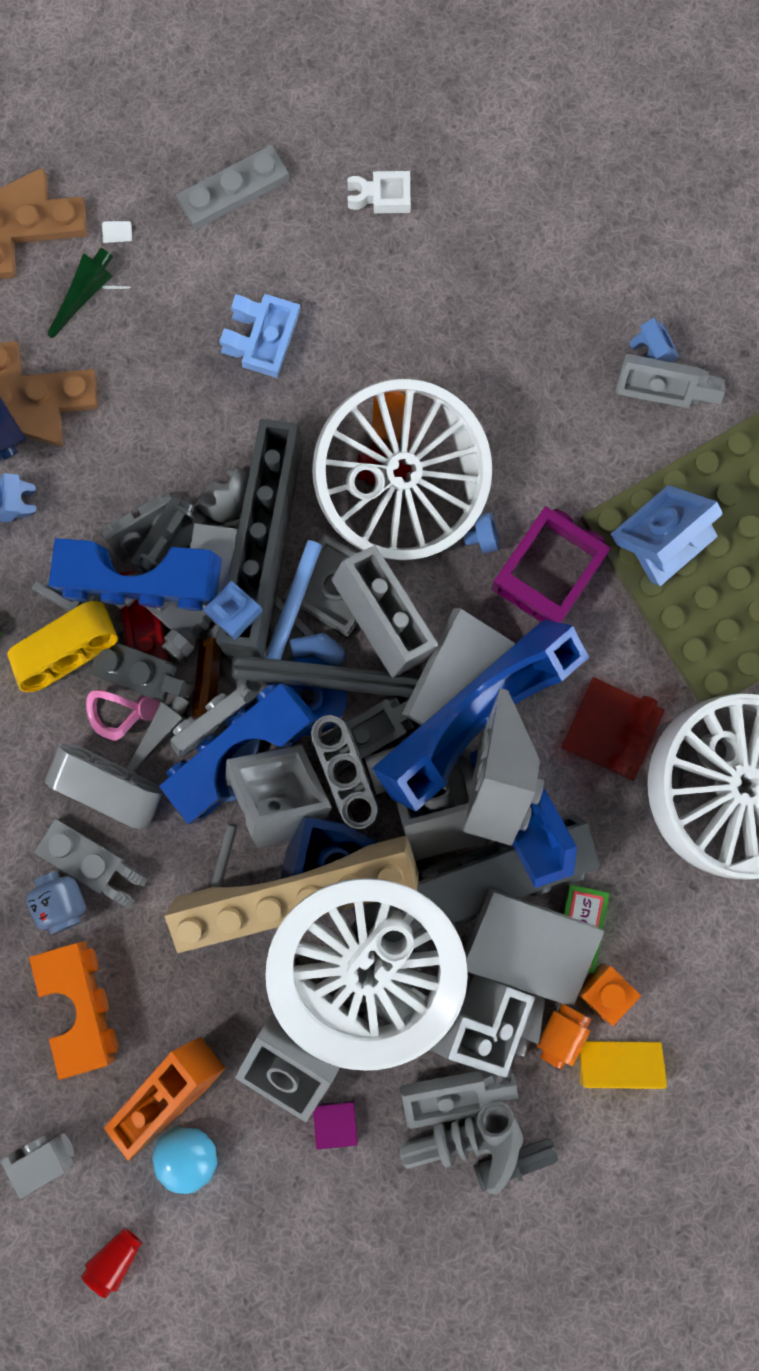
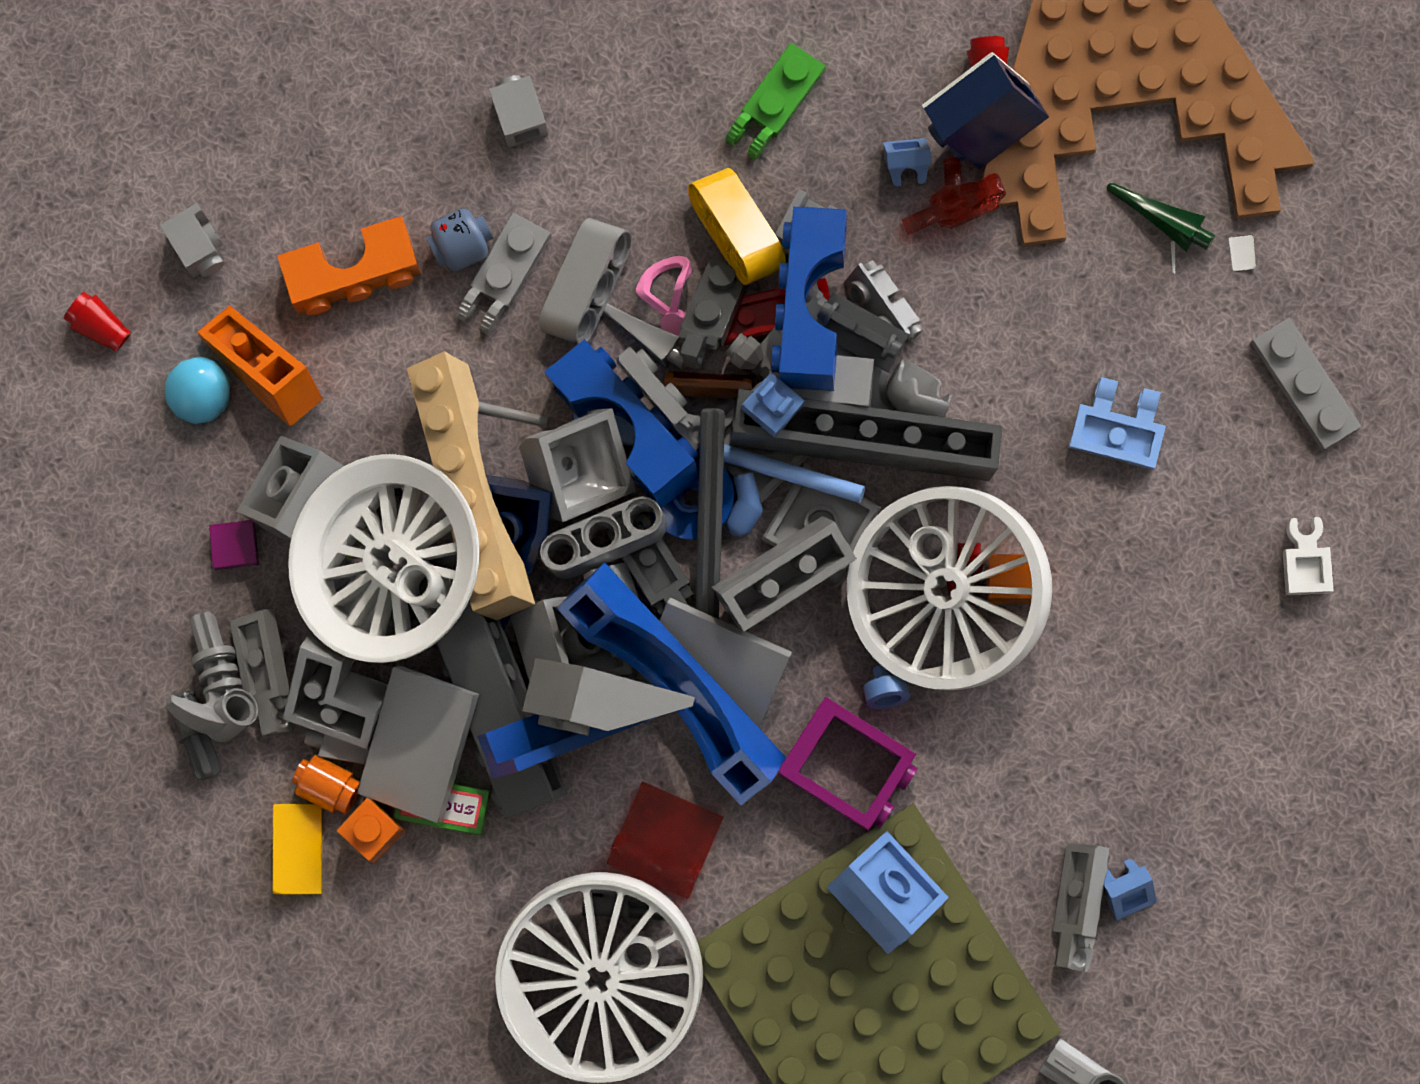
camera: 90 degrees right, 0 degrees up
none -> clear red piece [902,157,1006,235]

